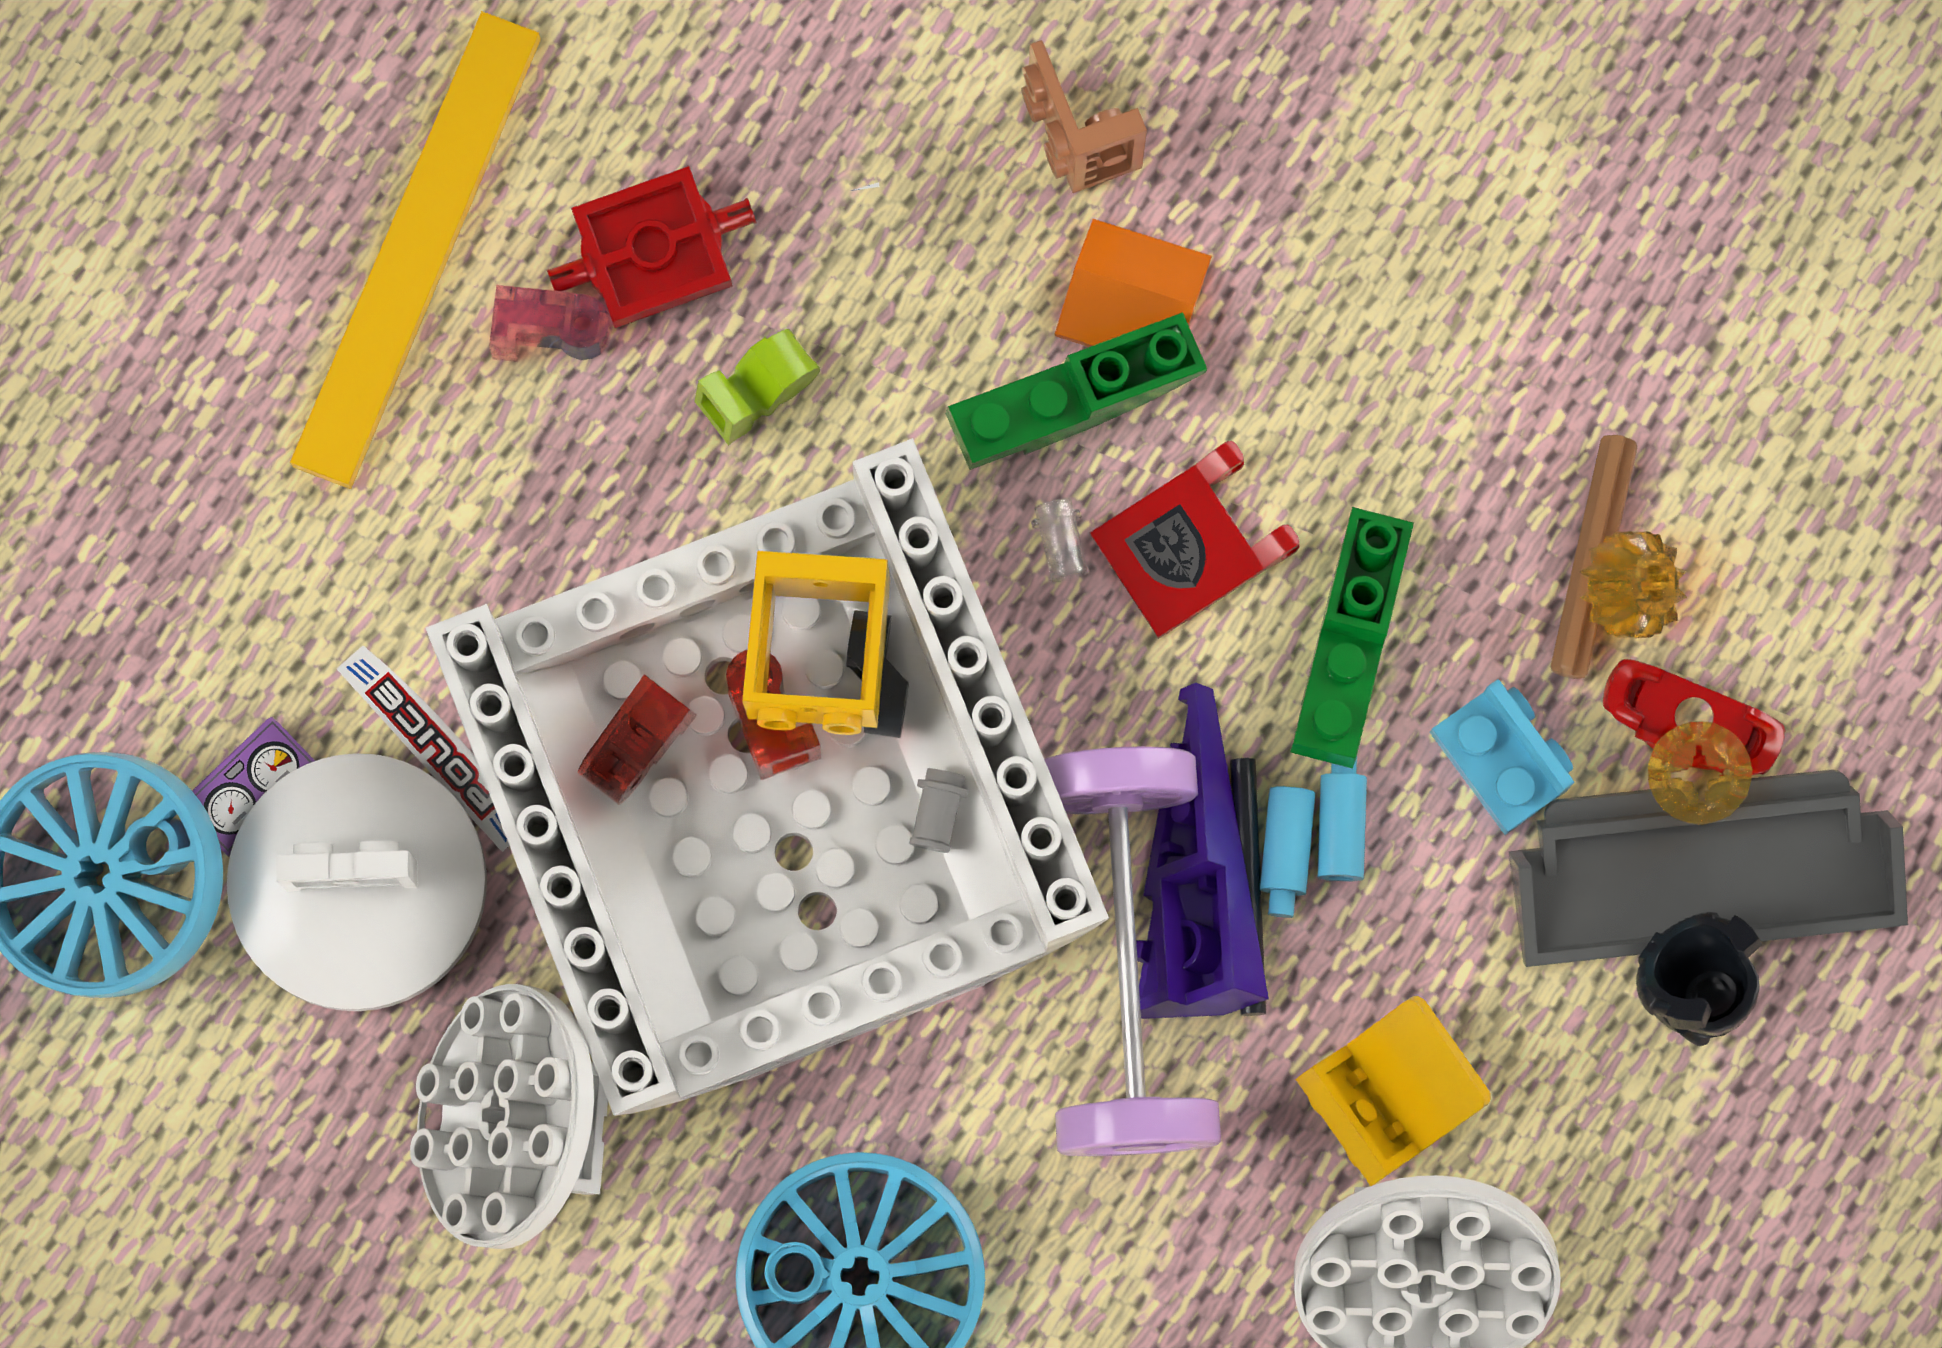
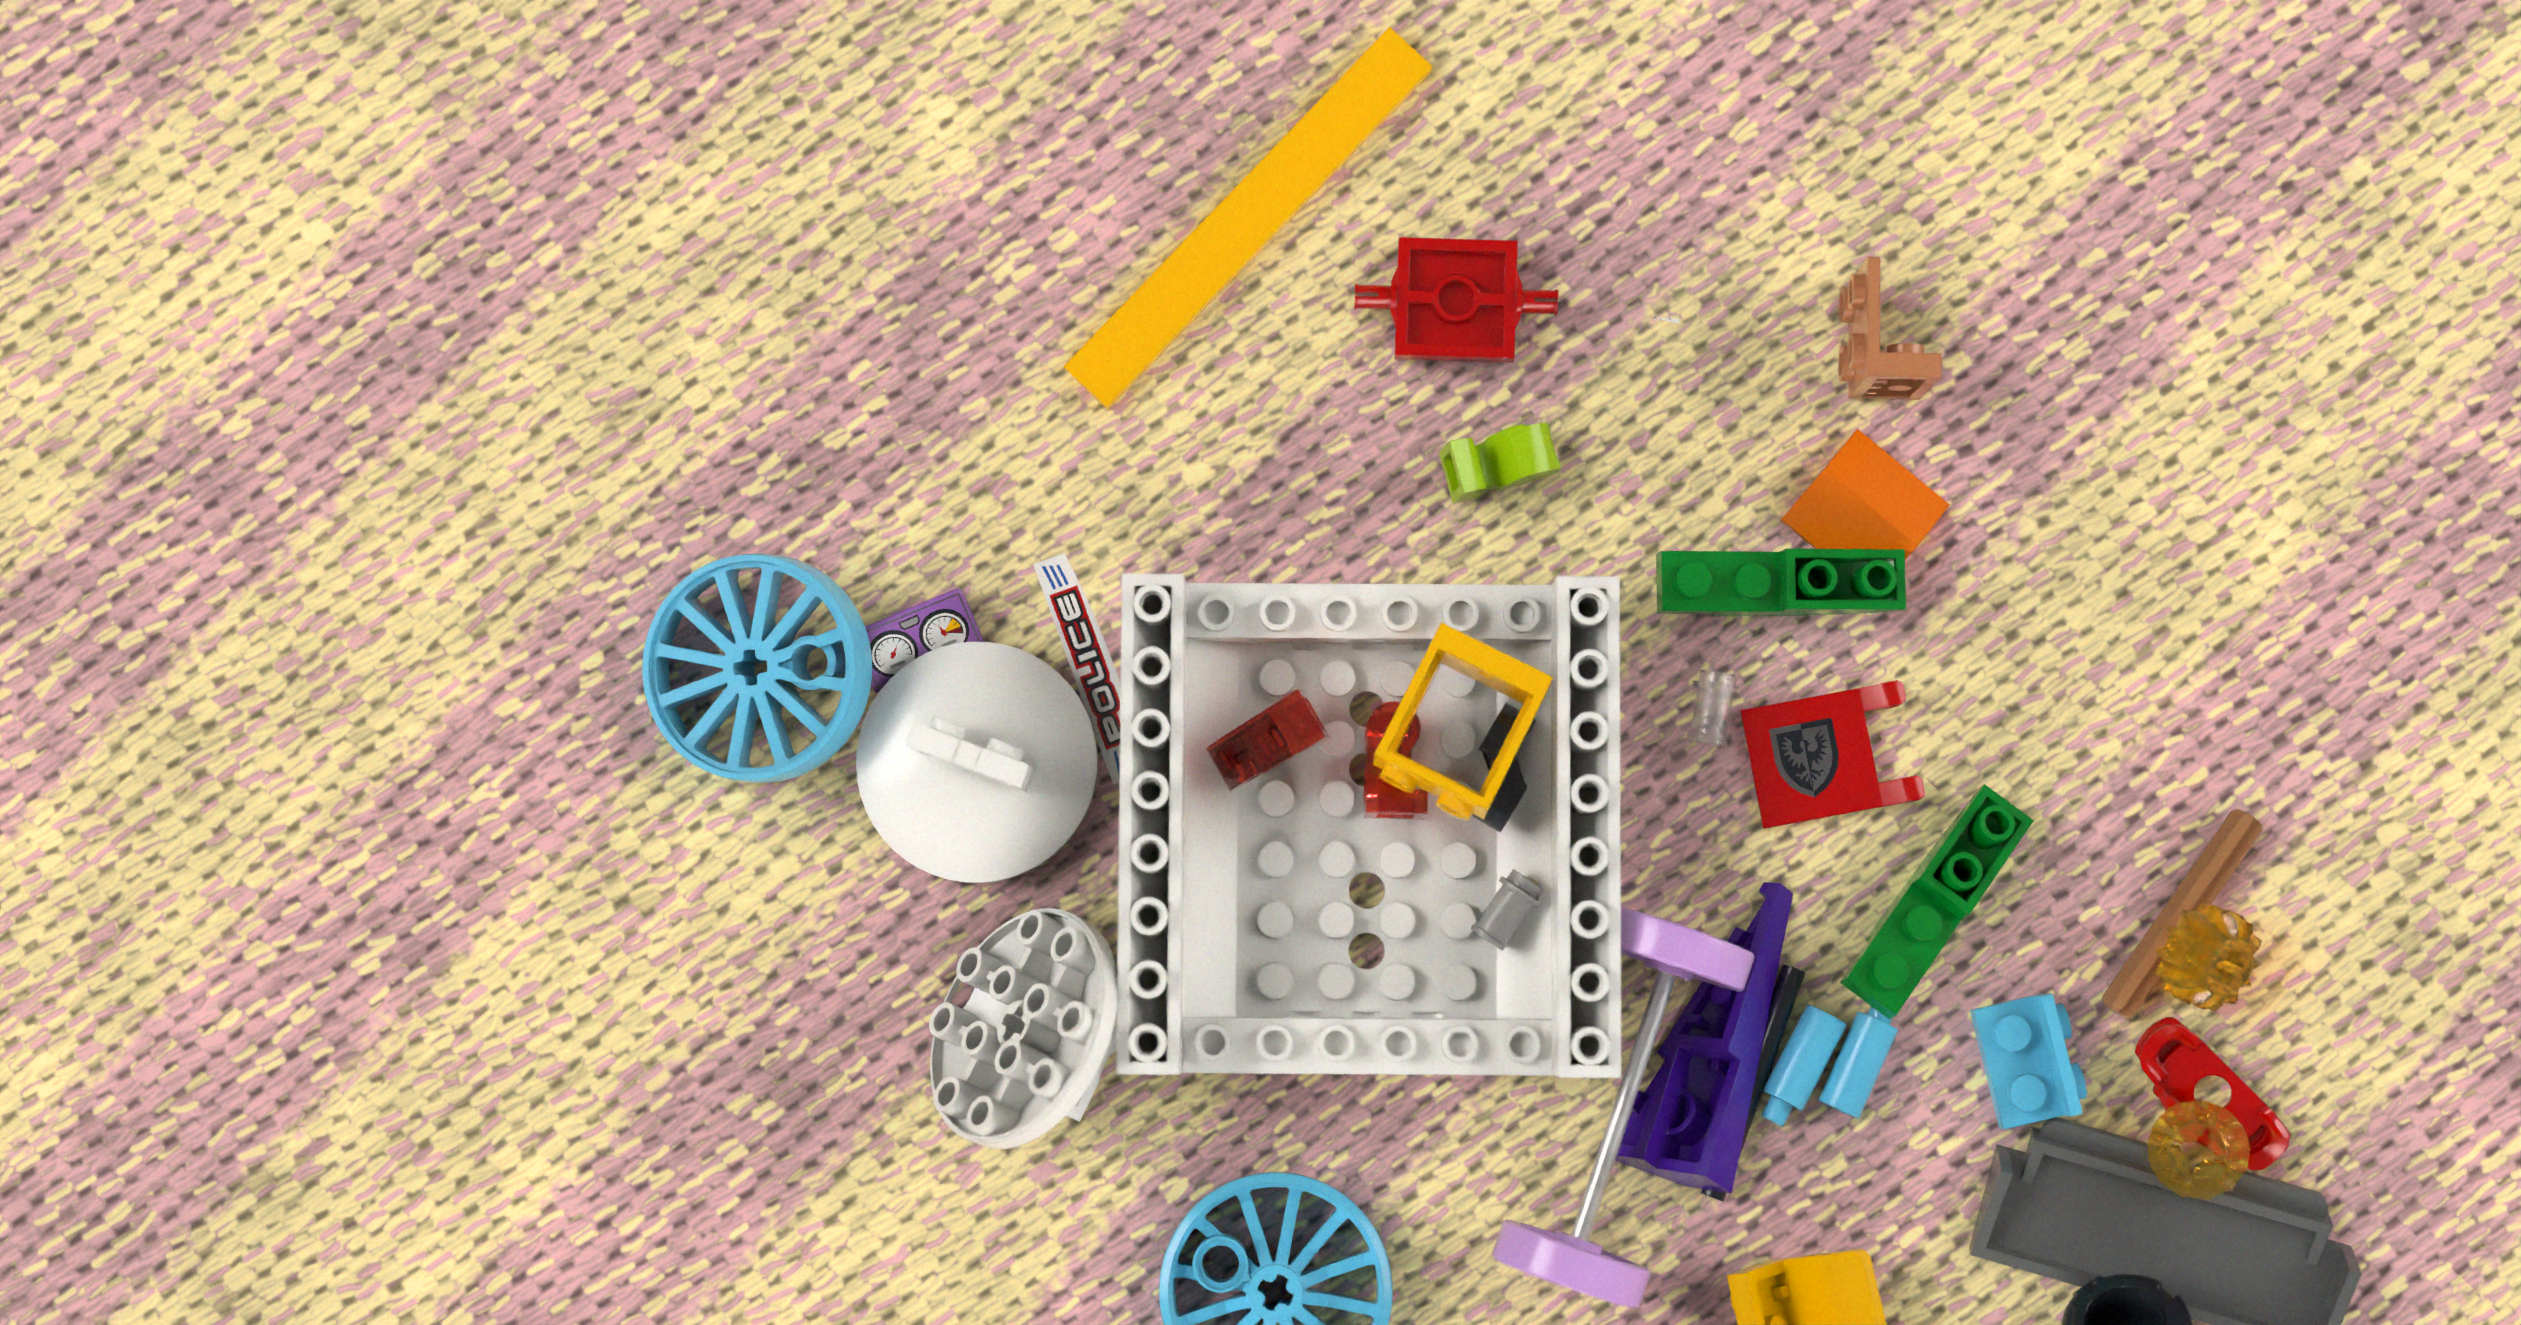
camera: 30 degrees right, 5 degrees up
clear pink leg [489,285,611,362] -> none

